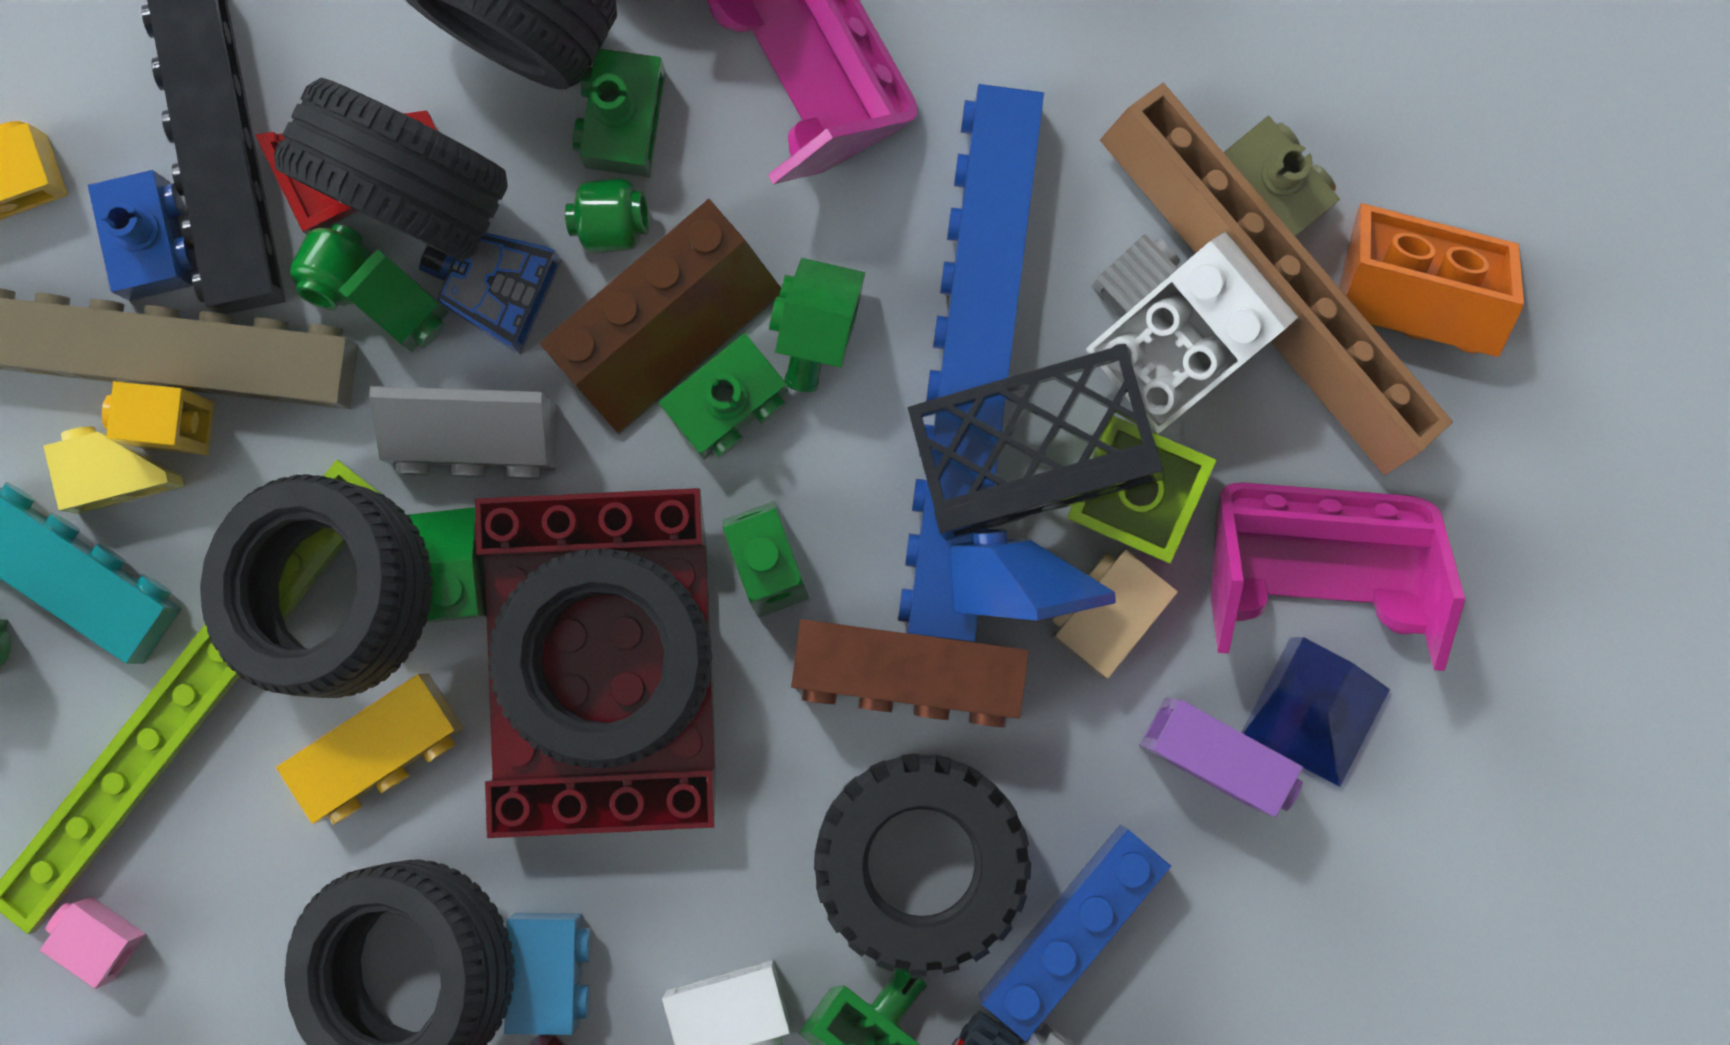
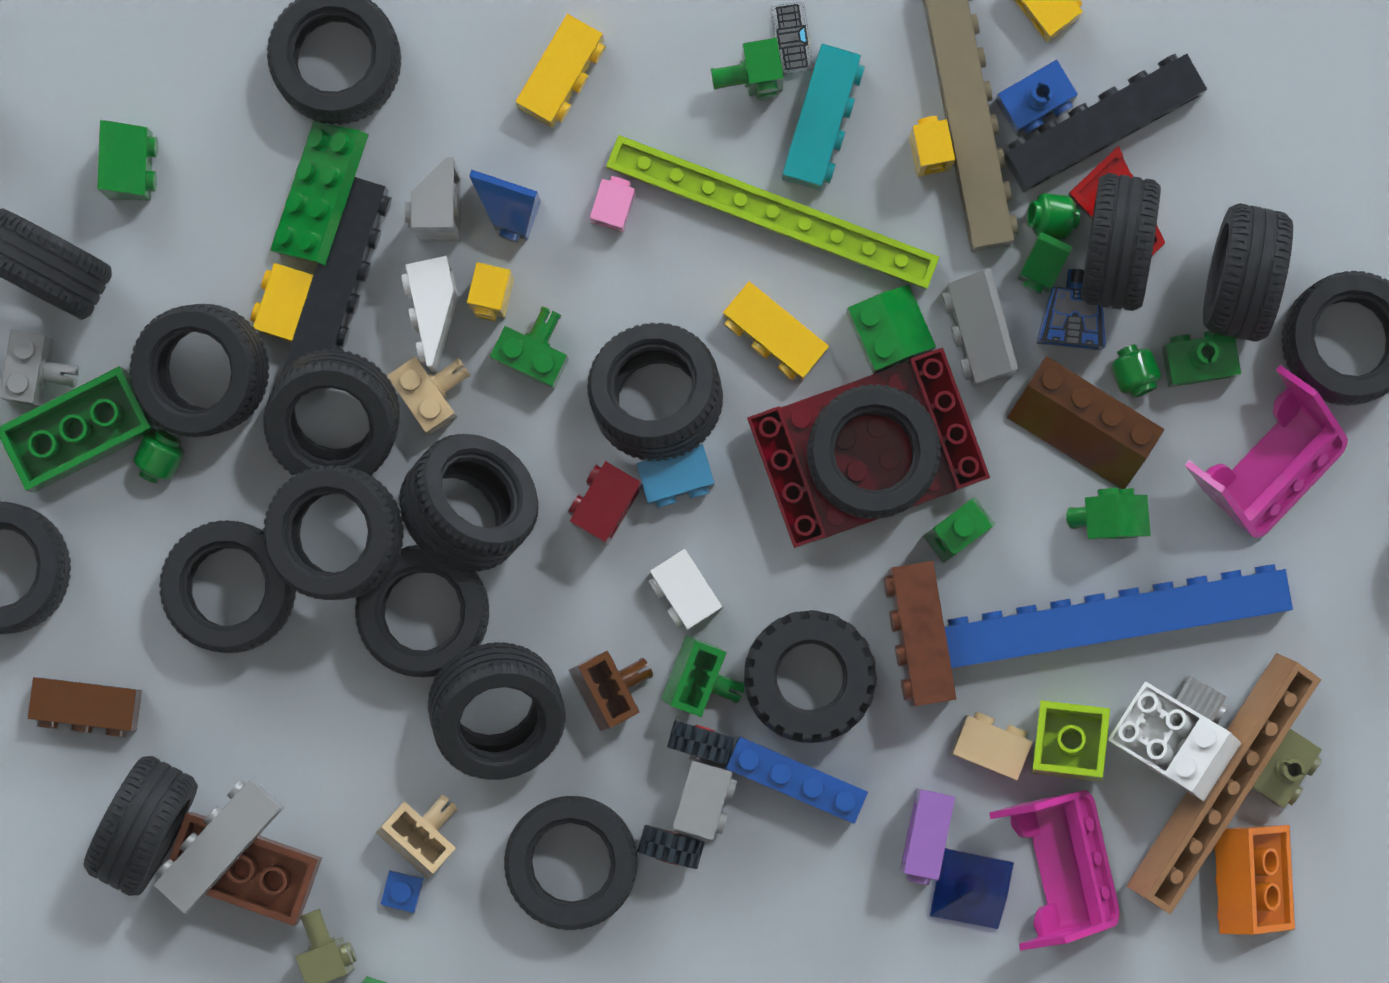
camera: 80 degrees right, 0 degrees up
light yellow slope [43,426,185,514] -> none
black tyre [200,474,433,699] -> none
green brick [658,333,789,459] -> none
black fence [907,344,1164,541] -> none
blue slope [951,529,1116,621] -> none

